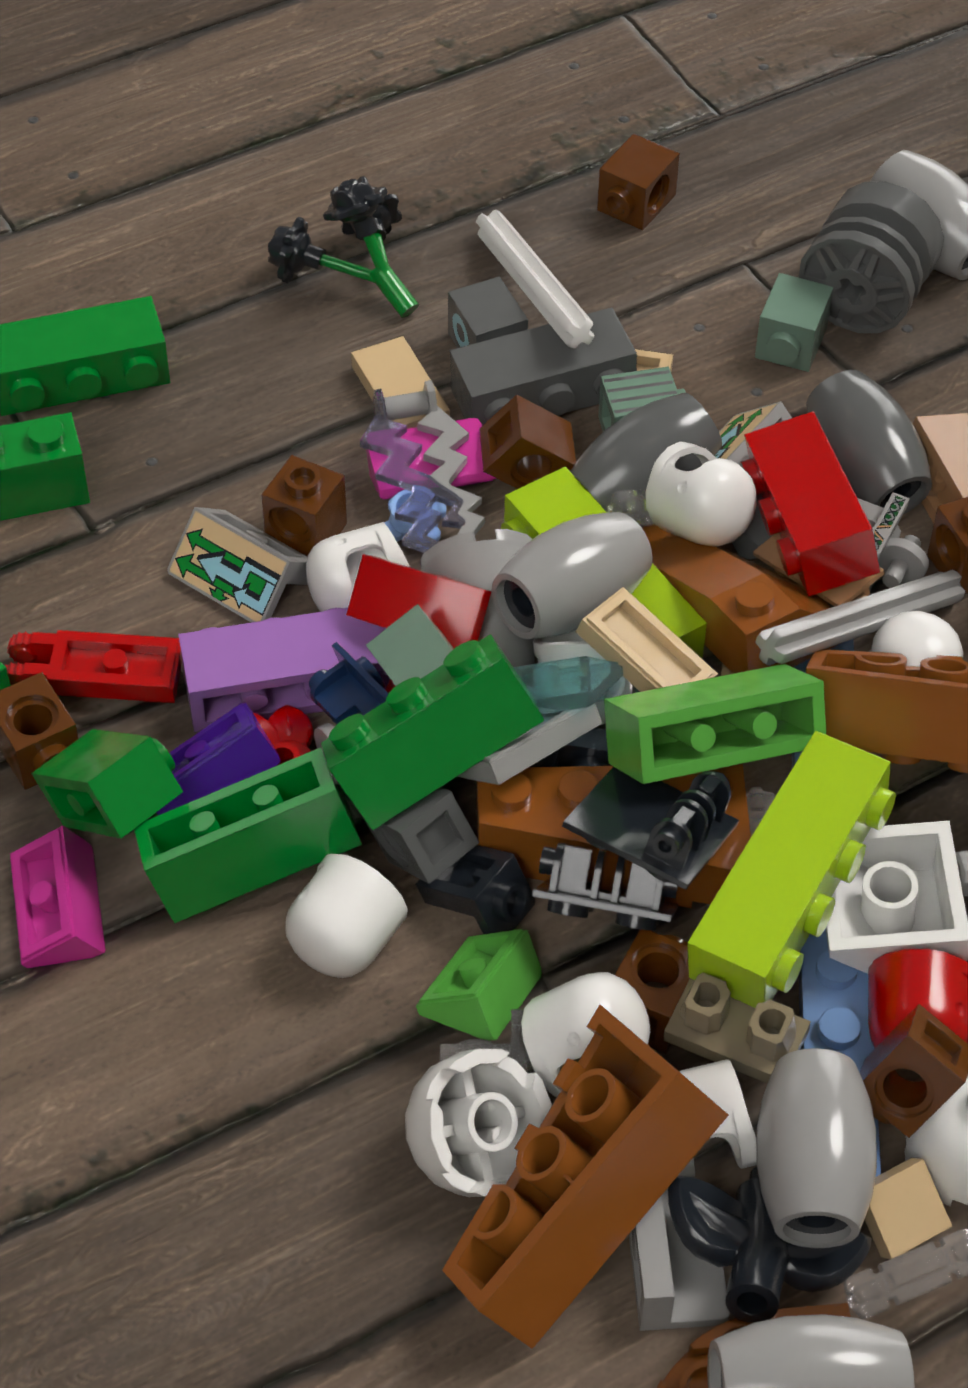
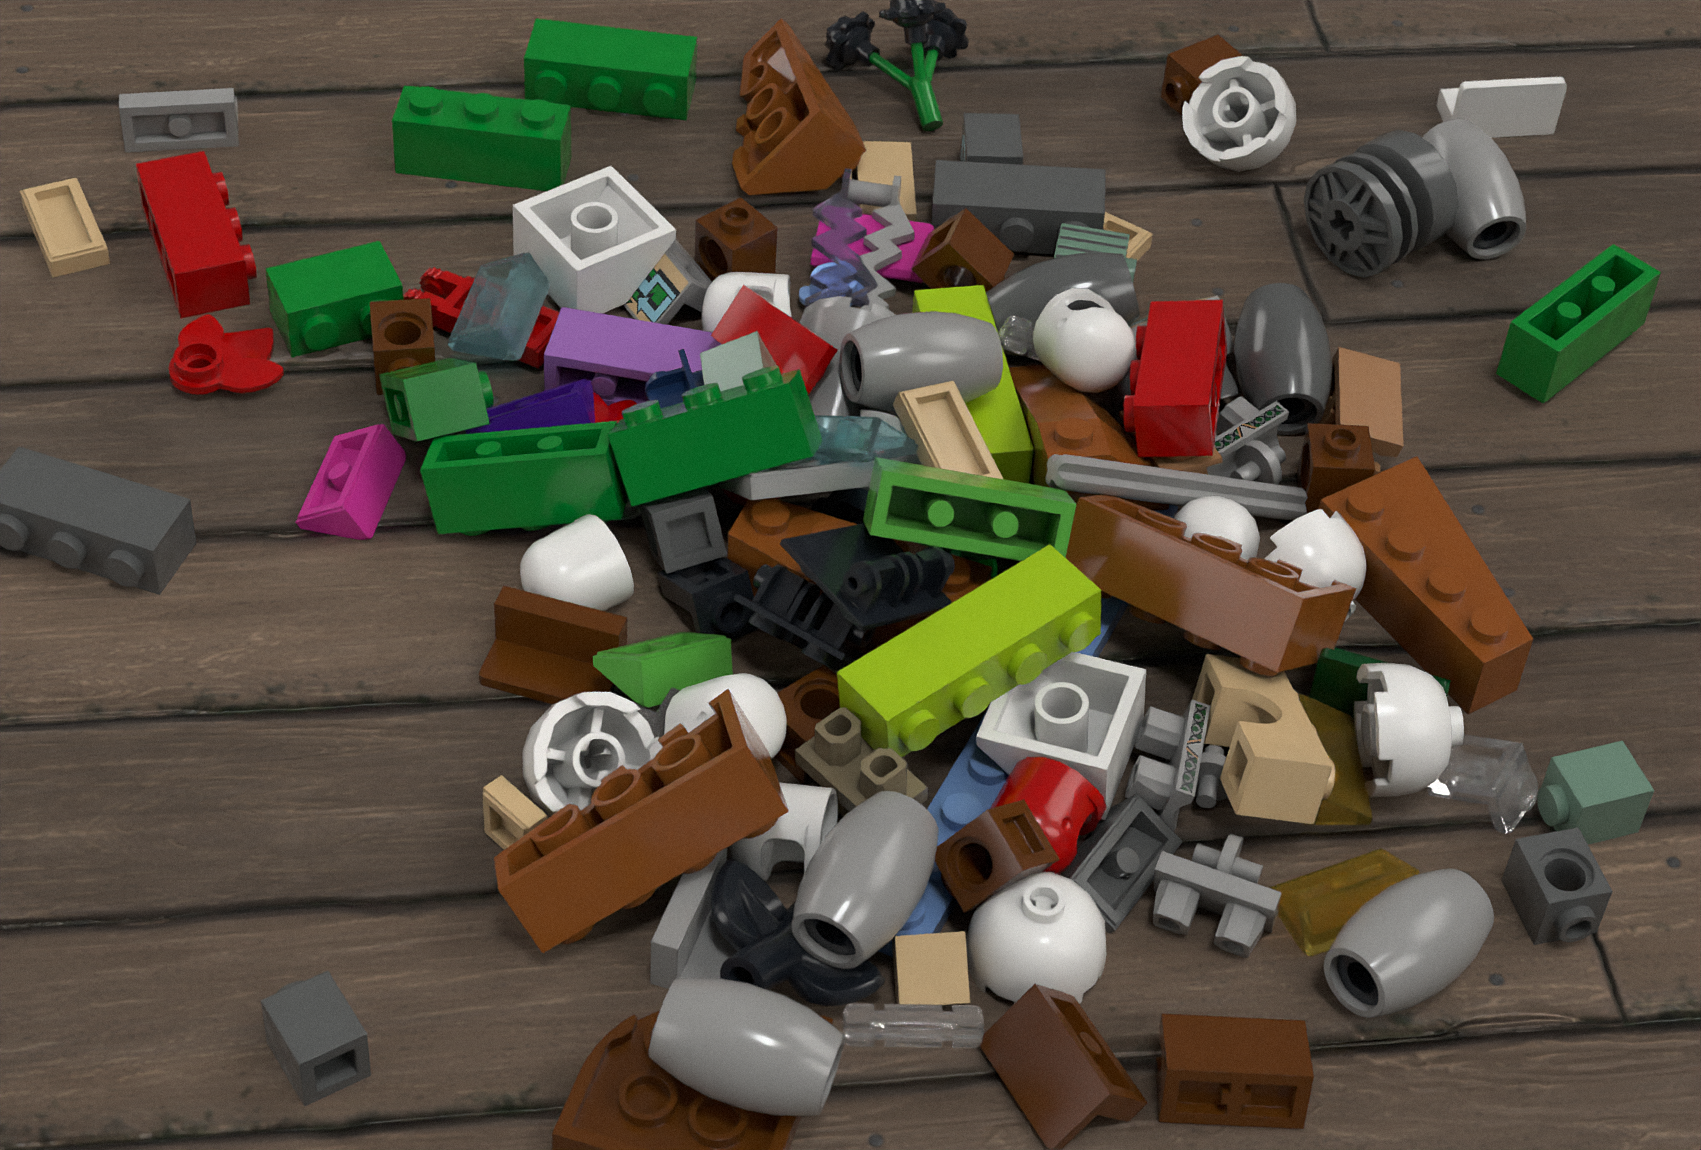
camera: 20 degrees right, 5 degrees down
white axle [476,210,595,349] -> none
sand green brick [755,273,833,372] -> none
none -> clear light blue slope [447,252,550,360]
none -> reddish brown panel [479,585,627,704]
none -> tan tile [483,775,547,850]
none -> white slope [513,166,676,314]
none -> dark orange wedge [732,18,867,195]
none -> white cylinder [1182,56,1296,172]
none -> white panel [1436,77,1567,138]

